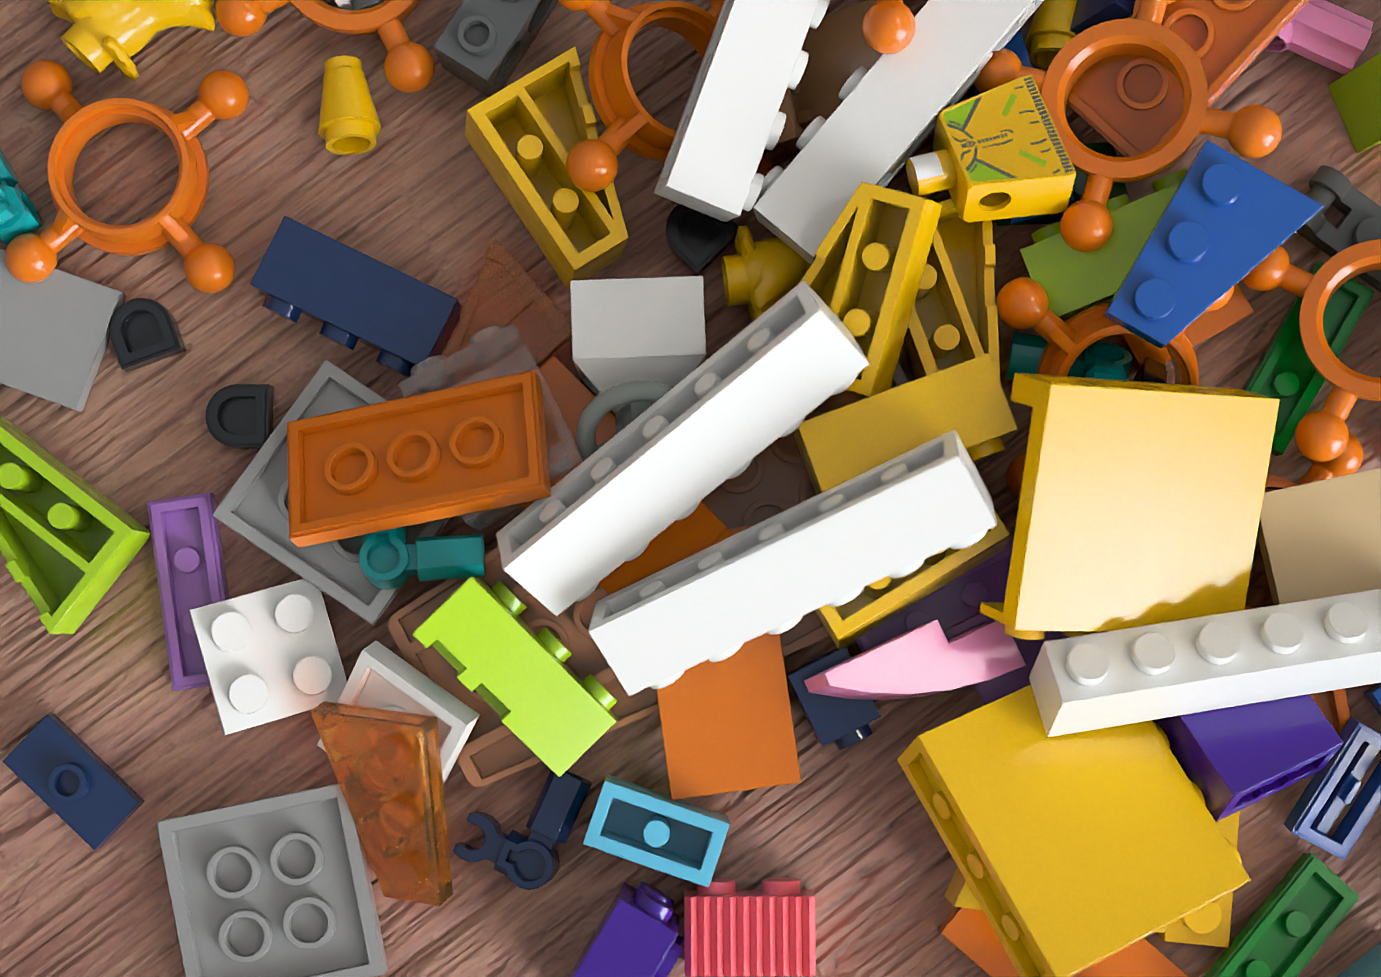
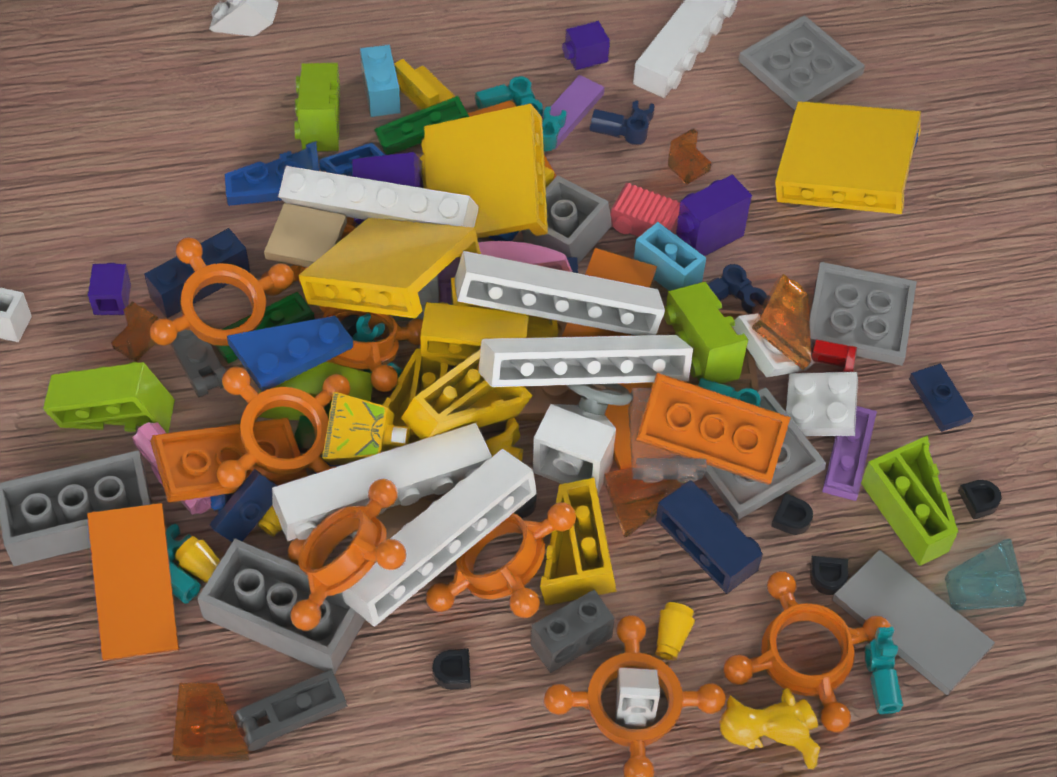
camera: 155 degrees left, 30 degrees down
none -> light grey brick [522,175,612,264]
none -> red tile [811,339,857,372]

